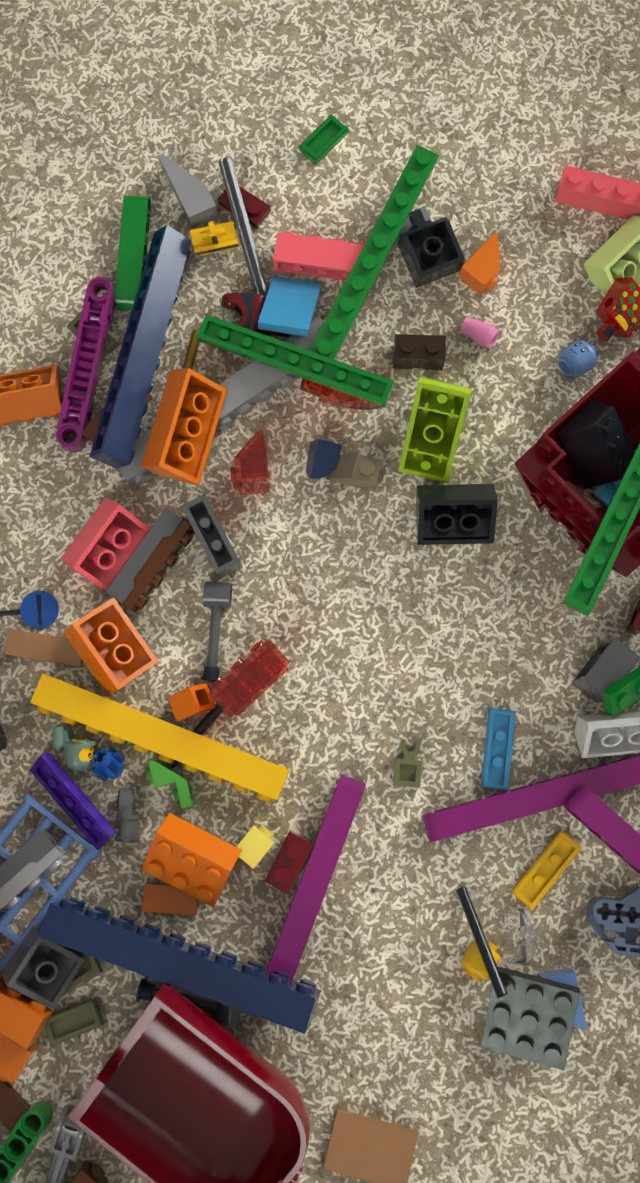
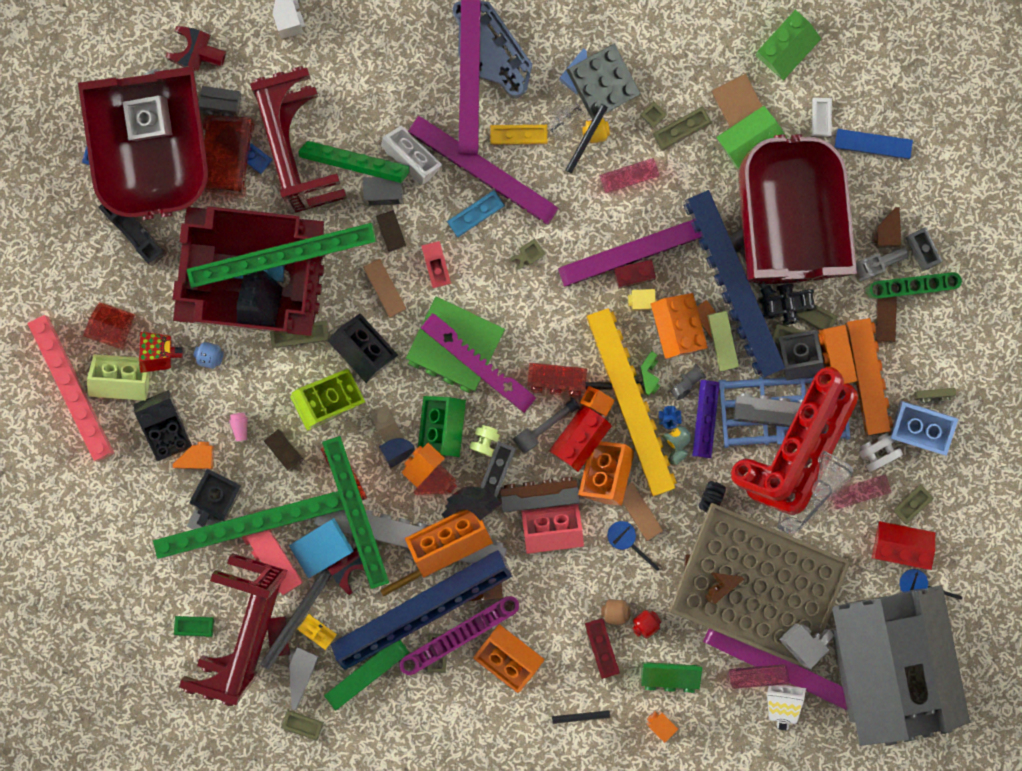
camera: 130 degrees left, 5 degrees up
none -> black slope [133,390,192,461]
none -> dark red arch [179,553,288,706]
none -> olive plate [270,321,329,348]
none -> olive tile [281,710,324,741]
none -> medium nougat tile [363,258,406,318]
none -> dark brown tile [376,210,406,252]
none -> orange brick [401,443,445,488]
none -> bright green panel [406,296,505,394]
none -> green slope [418,396,466,457]
none -> magenta gear [420,313,537,413]
none -> coral slope [421,241,451,288]
none -> black arch [441,486,502,521]
none -> yellowish green brick [469,425,500,457]
none -> red slope [549,405,612,472]
none -> clear pink plate [599,158,660,194]
none -> olive plate [640,101,667,129]
none -> olive tile [653,106,712,151]
none -> yellowish green tile [707,311,739,371]
none -> bright green slope [716,106,787,170]
none -> black axle [759,284,817,325]

